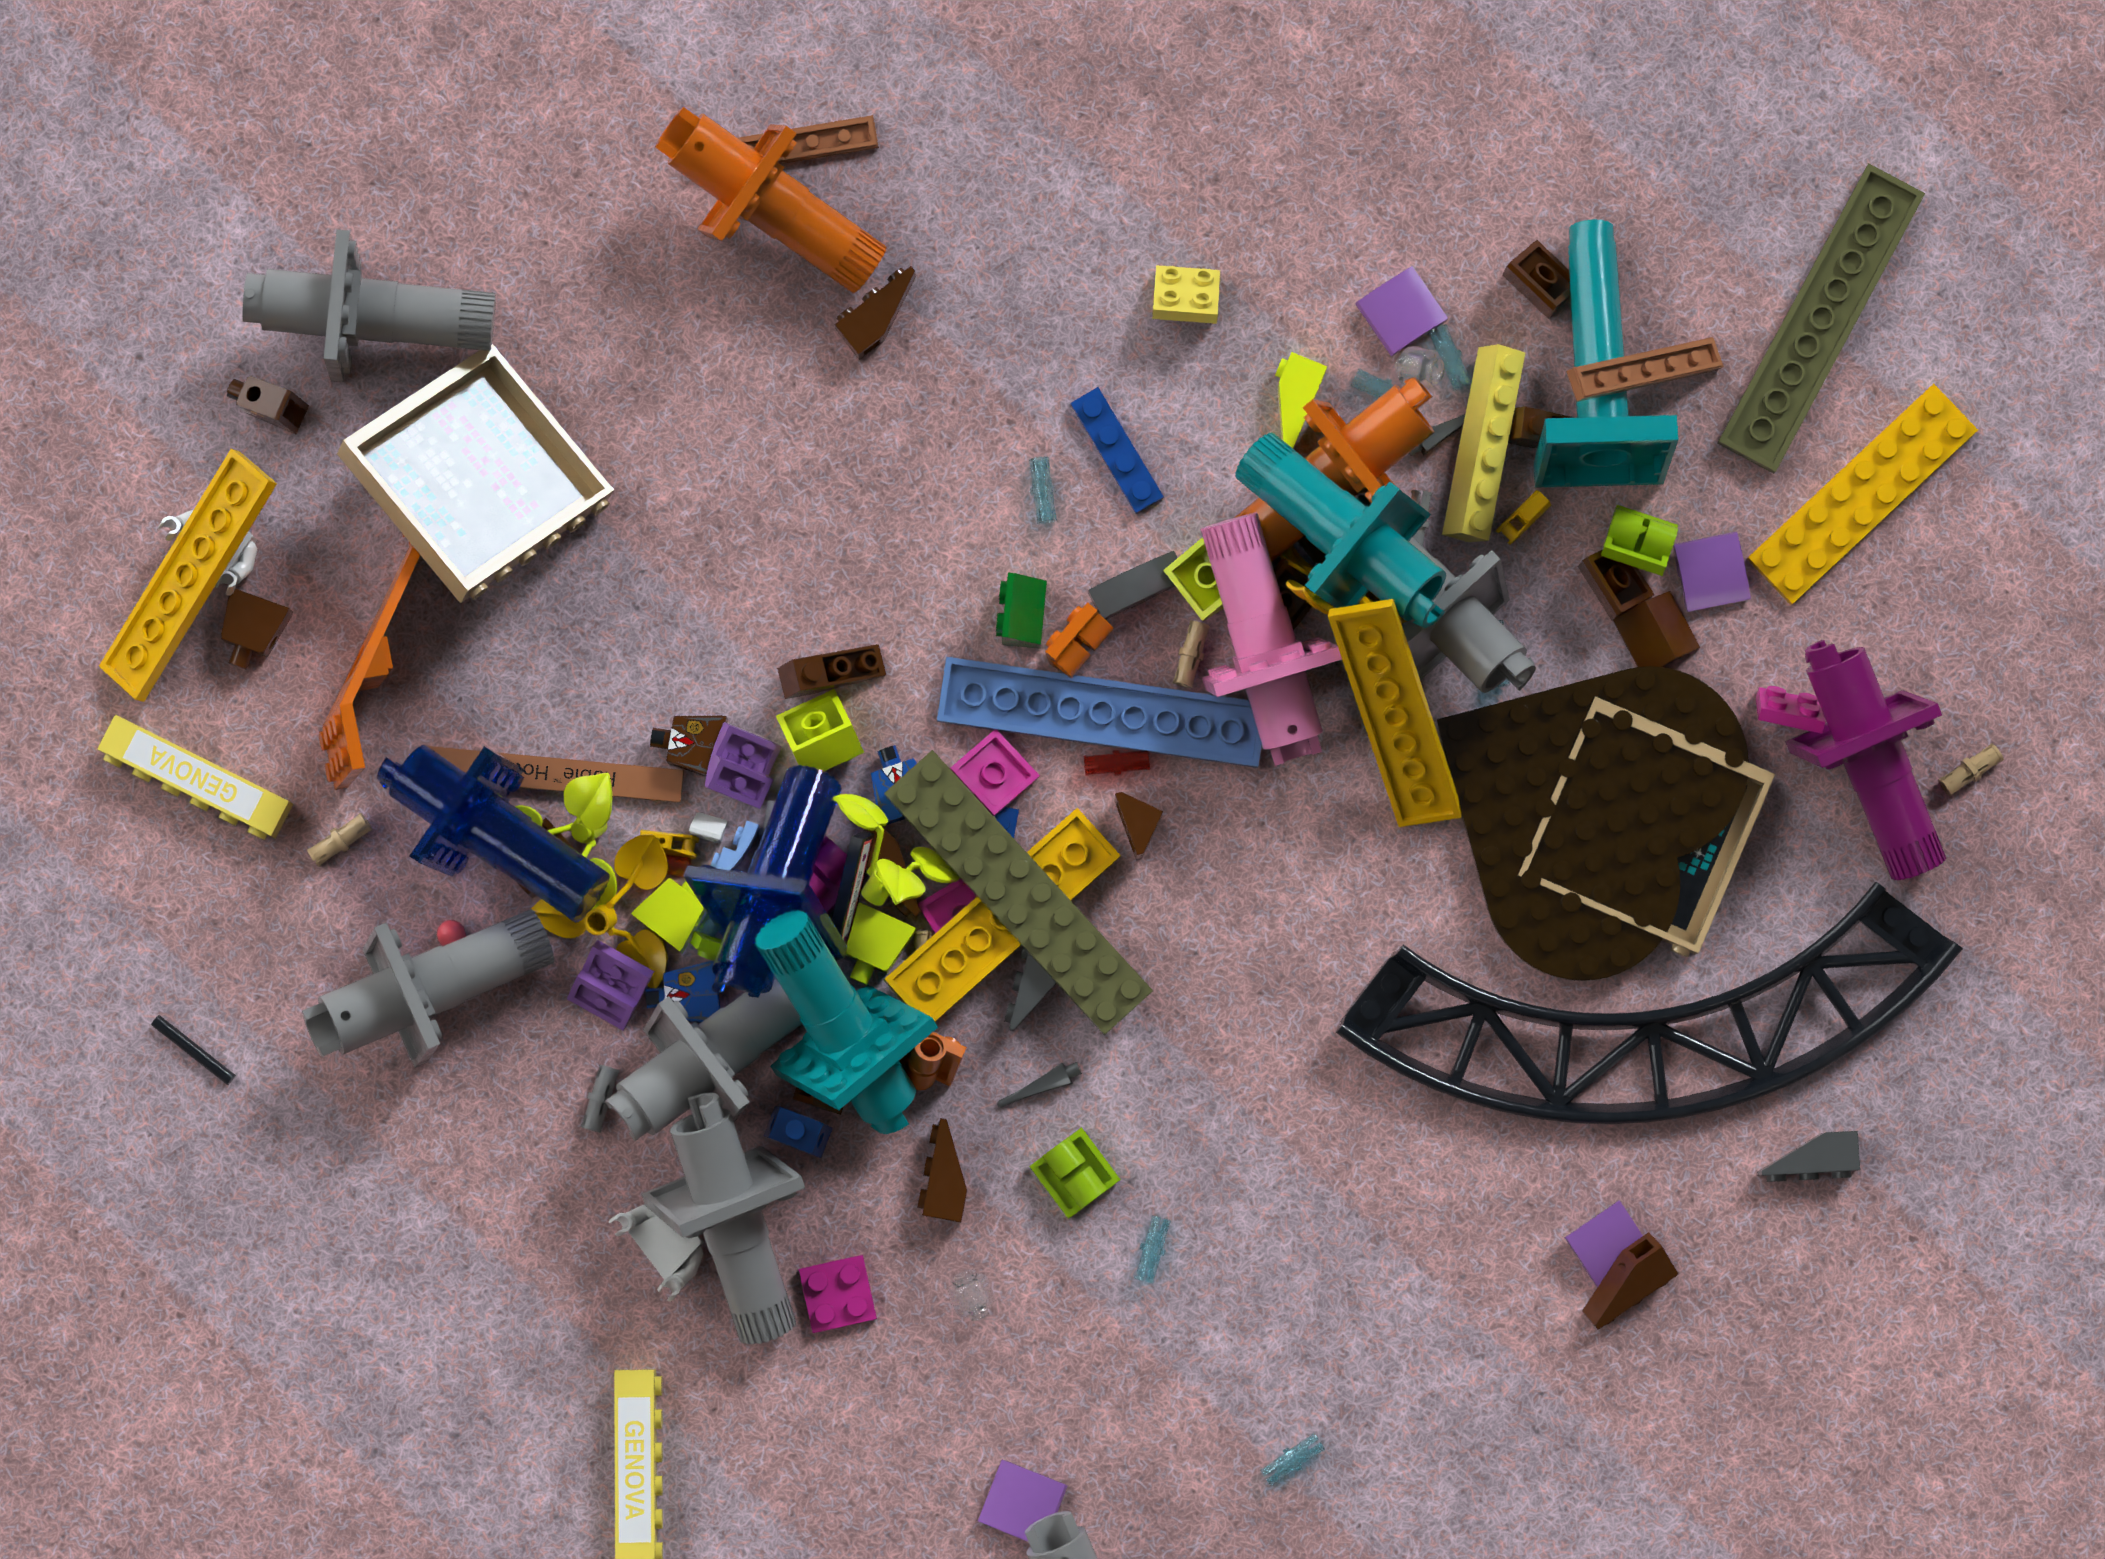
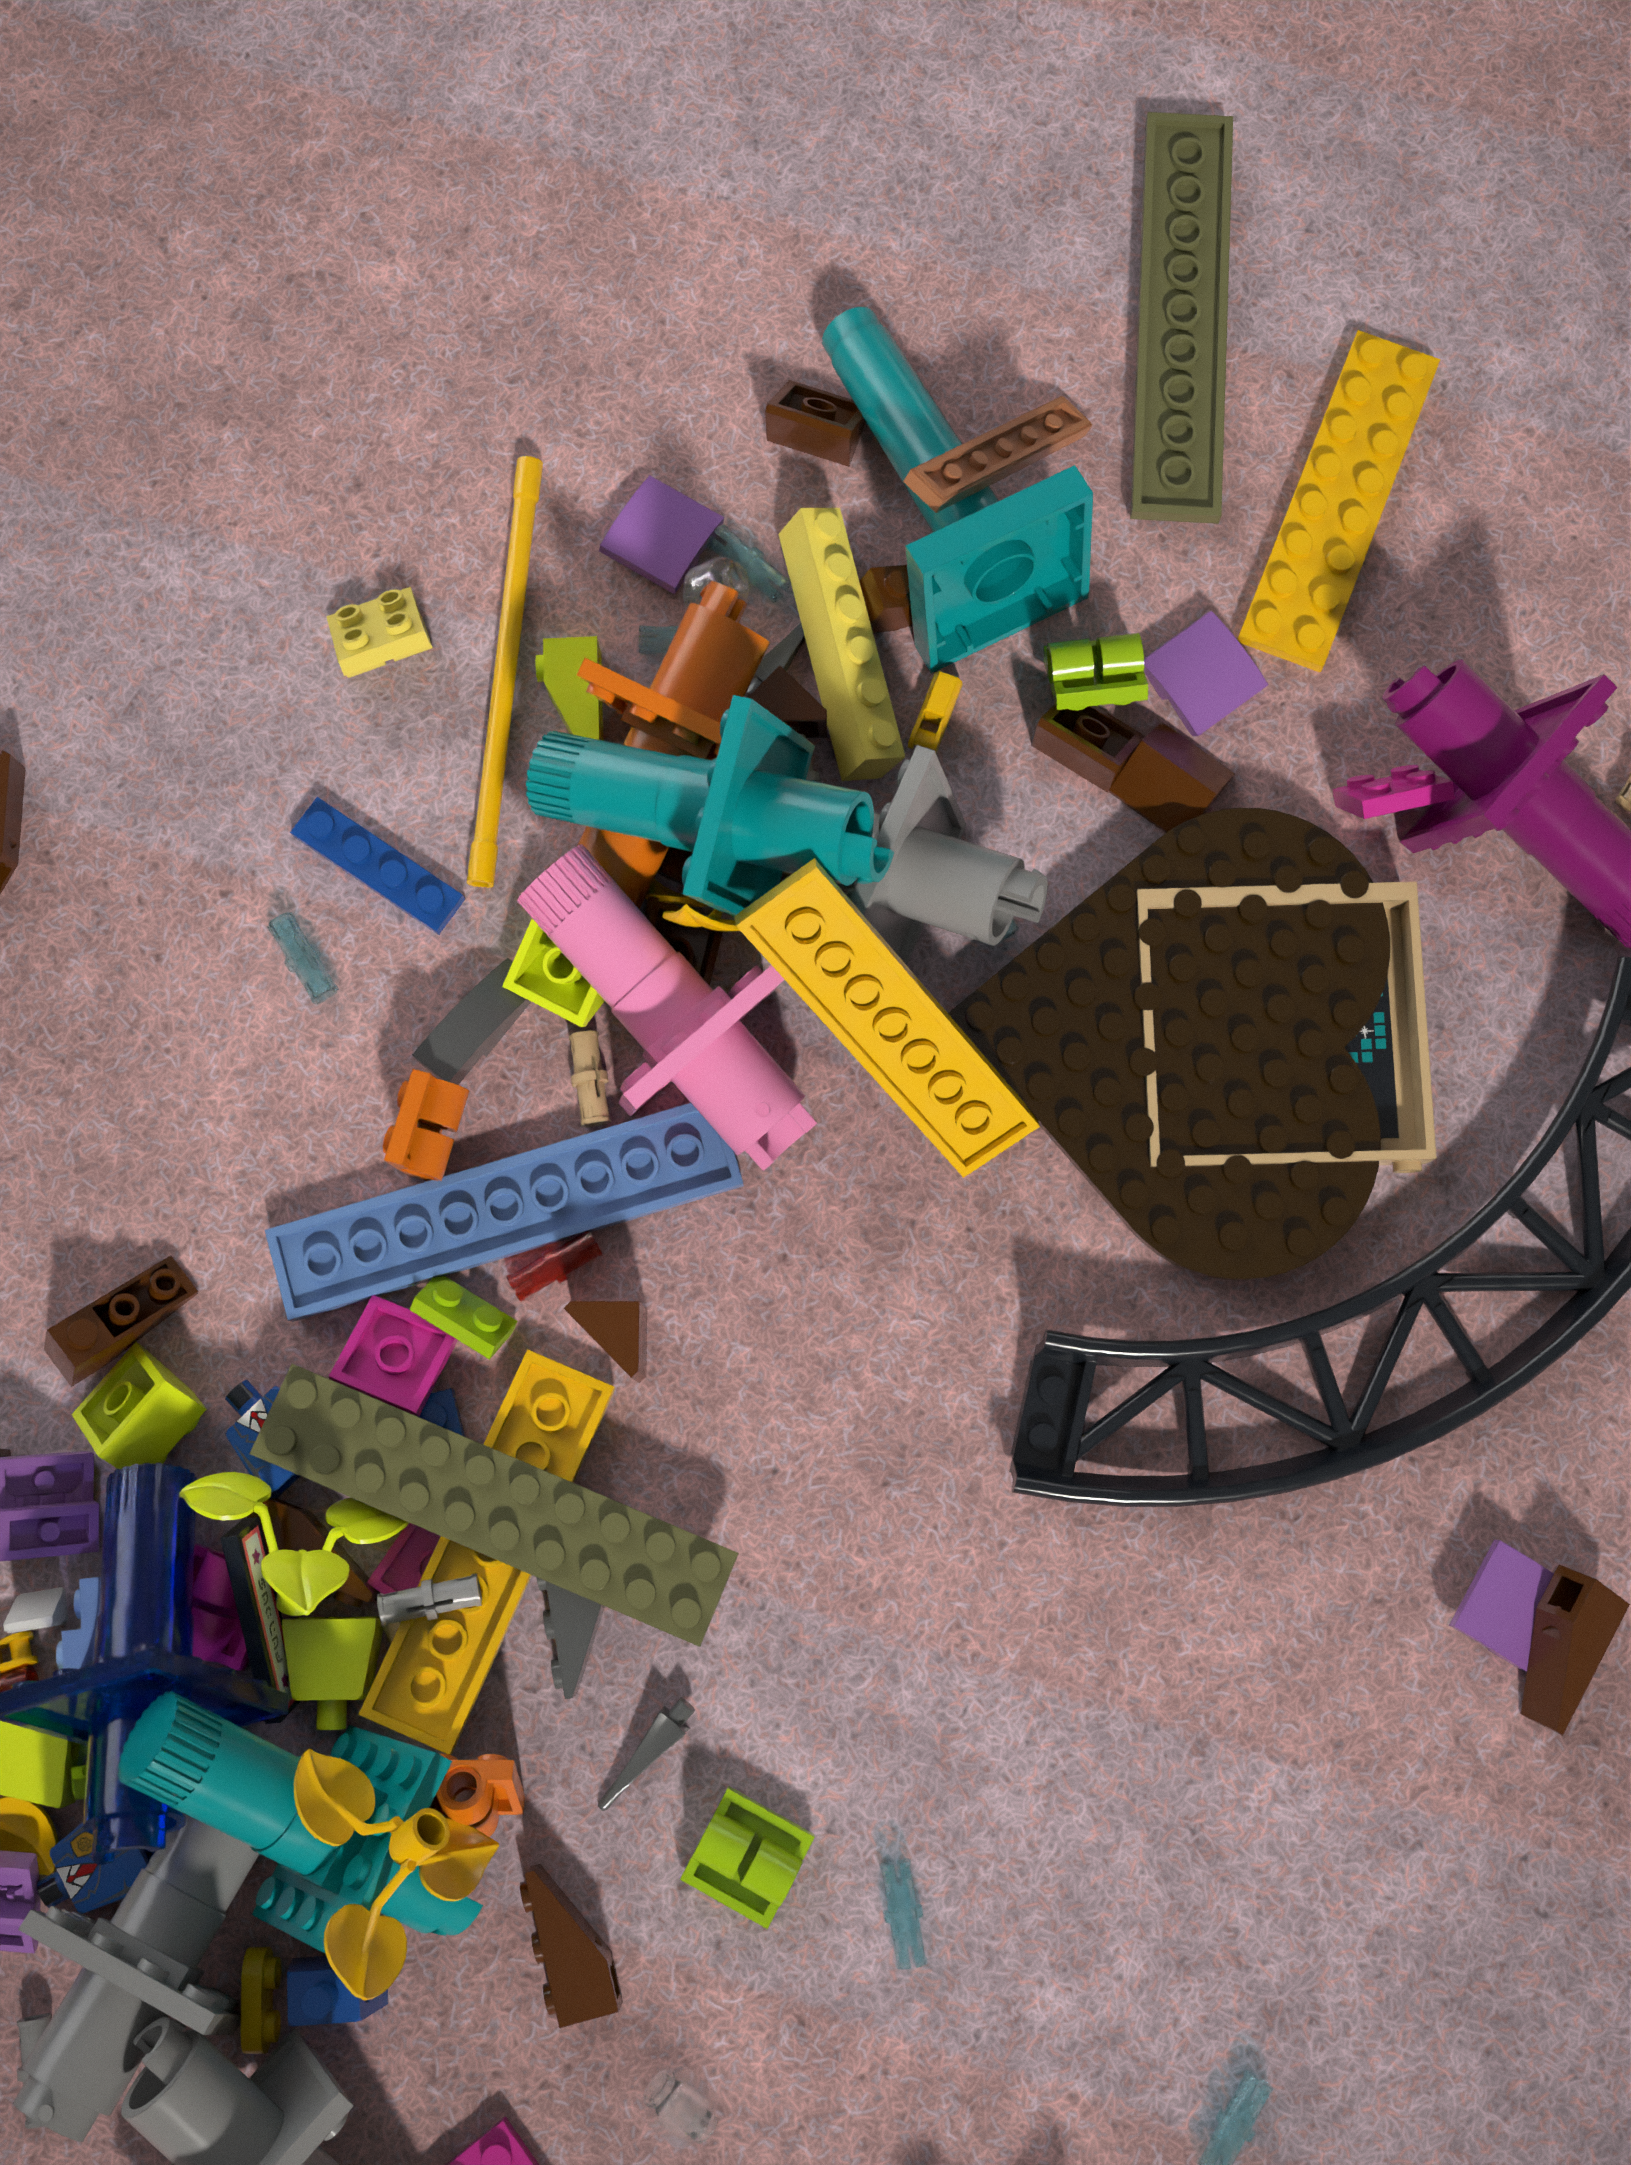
camera: 20 degrees left, 5 degrees down
green slope [996,572,1047,649] -> none
none -> yellow plate [241,1947,282,2054]
none -> yellow plant [294,1748,499,2000]
none -> light grey pin [377,1573,482,1627]
none -> lime plate [410,1276,518,1360]
none -> yellow piece [466,456,543,888]
none -> reddish brown slope [748,665,827,738]

